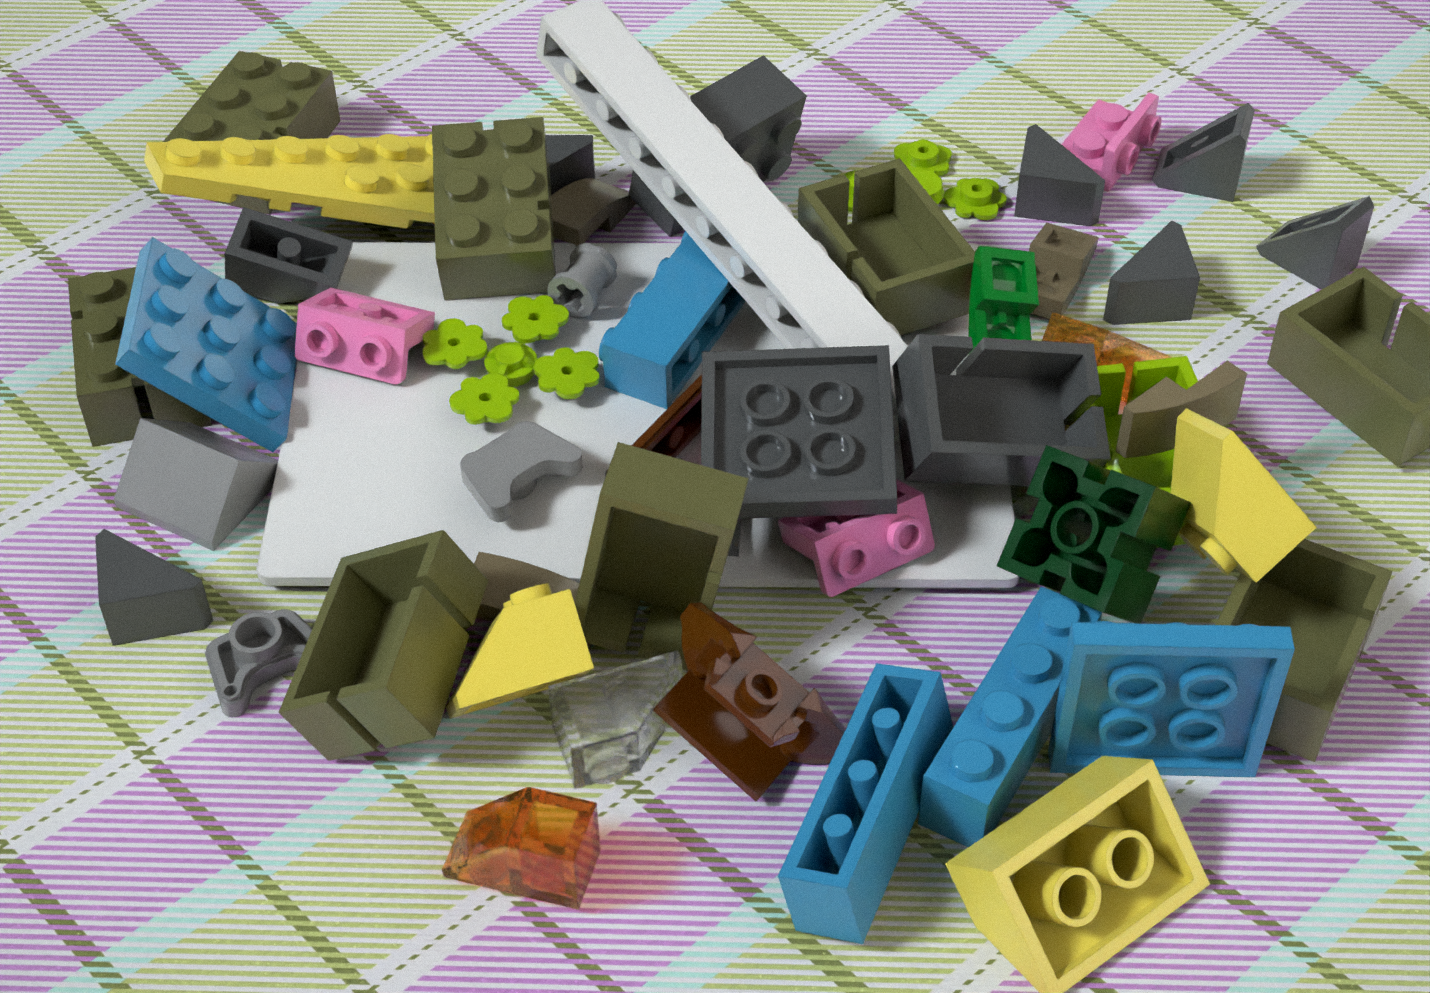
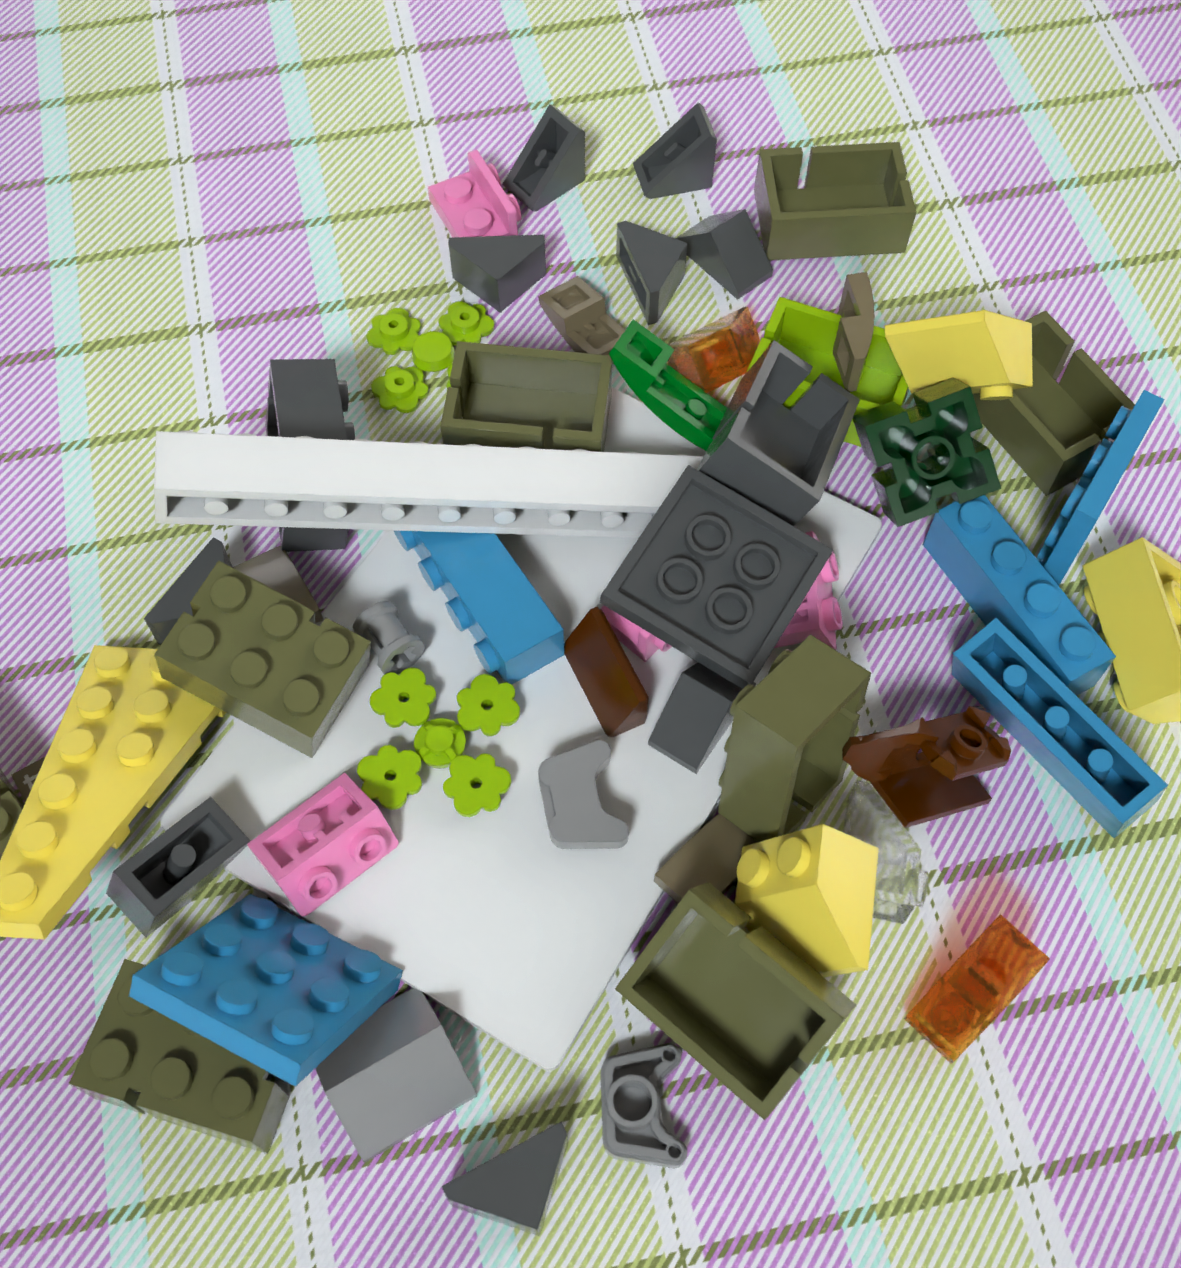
camera: 60 degrees left, 15 degrees up
none -> dark grey slope [675,209,773,300]

